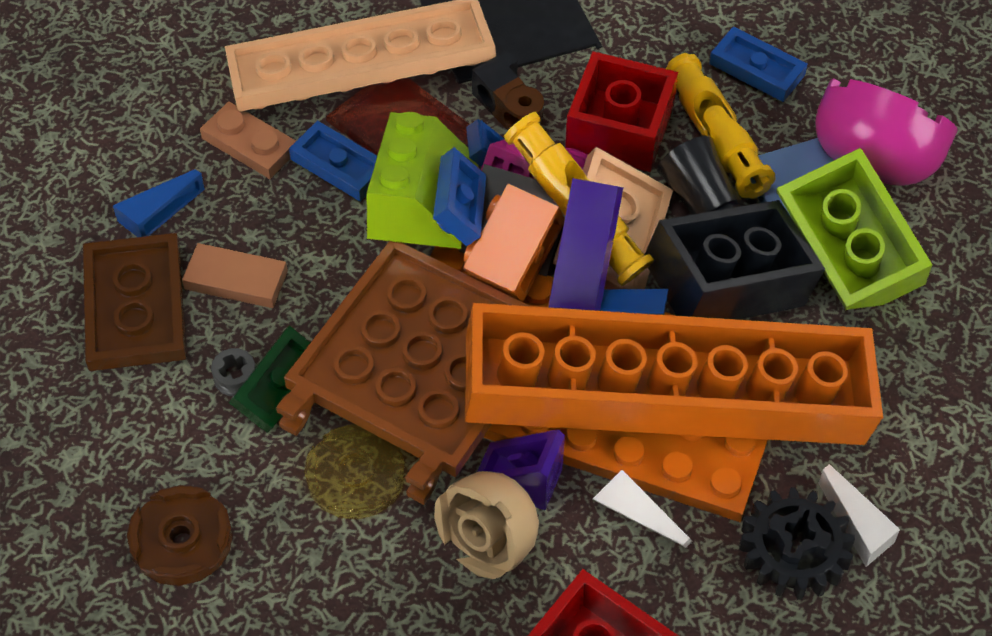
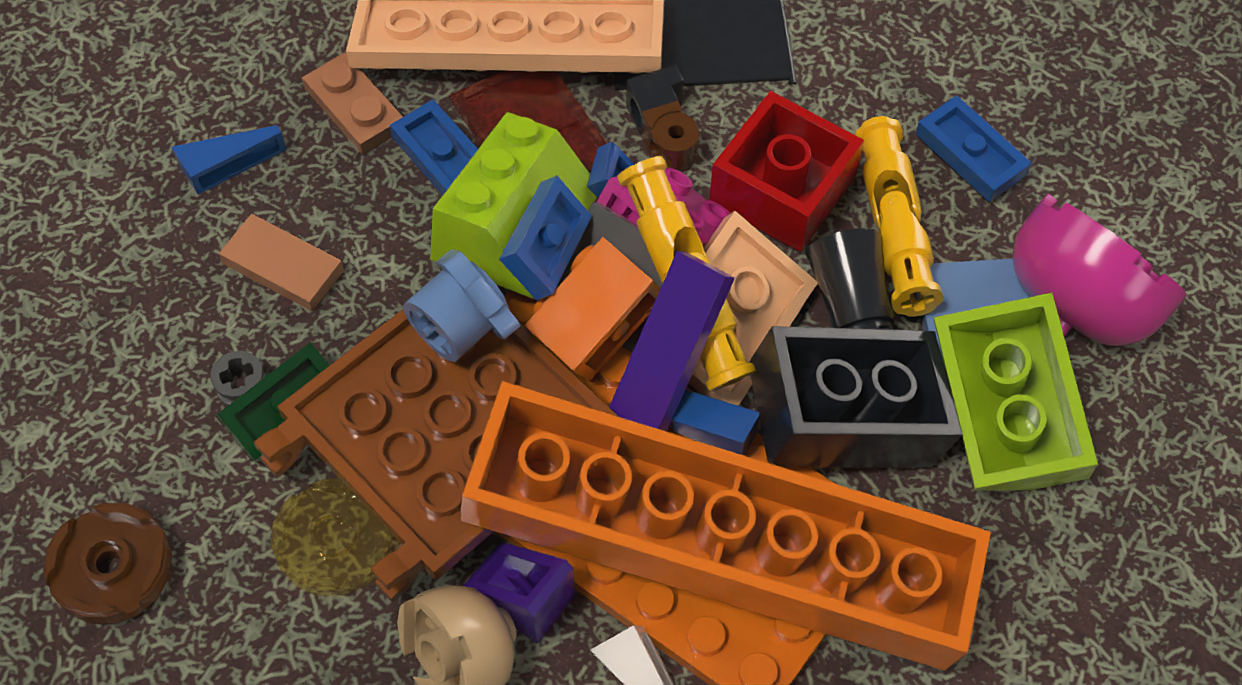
camera: 15 degrees right, 5 degrees up
reddish brown plate [83,233,186,371] -> none
none -> medium blue piece [403,249,521,362]

